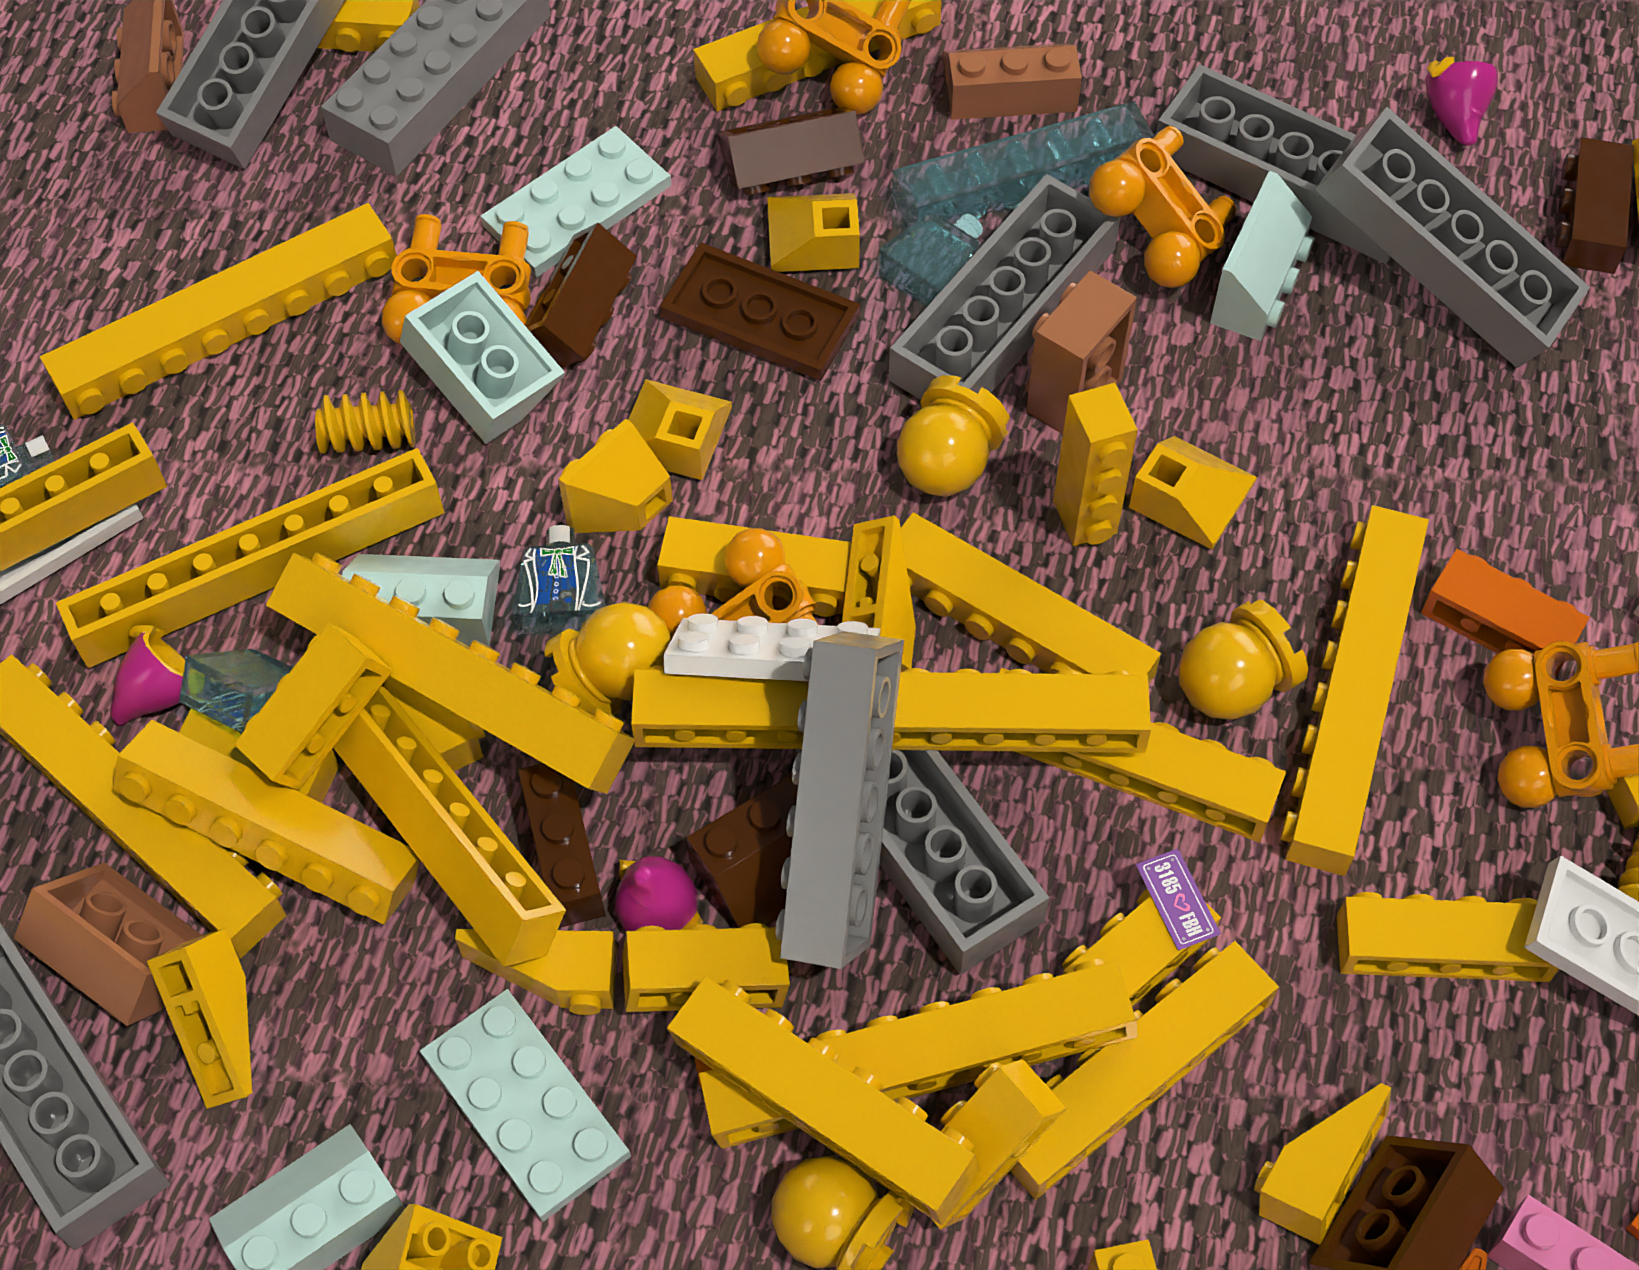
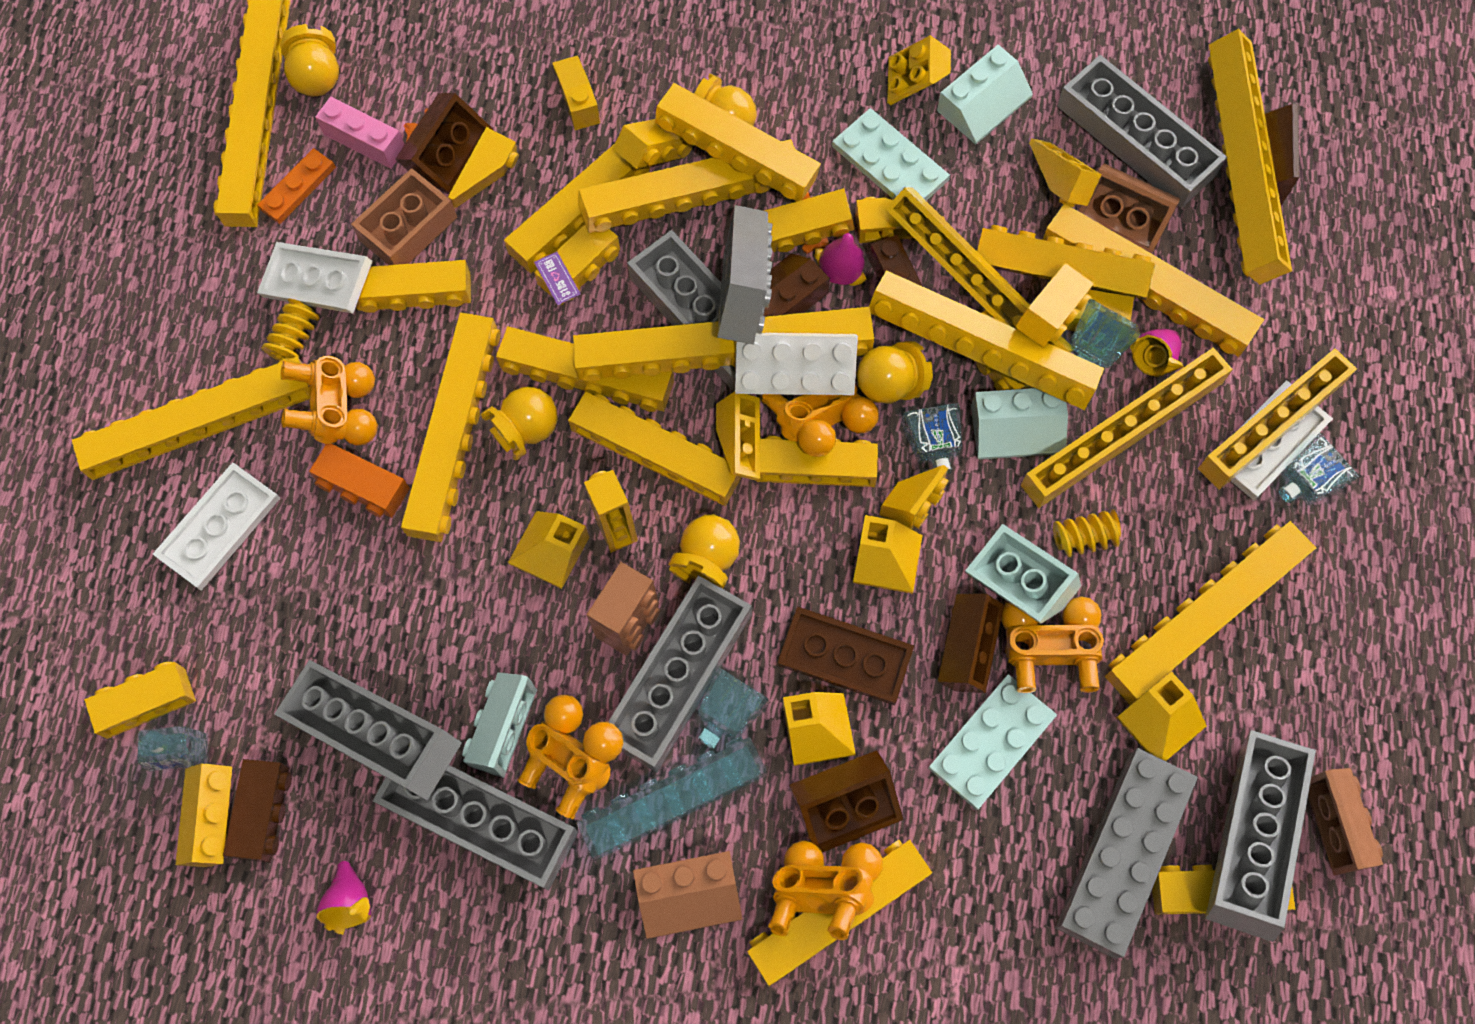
camera: 175 degrees right, 10 degrees up
none -> nougat brick [351,168,458,265]
none -> yellow slope [1116,671,1207,761]

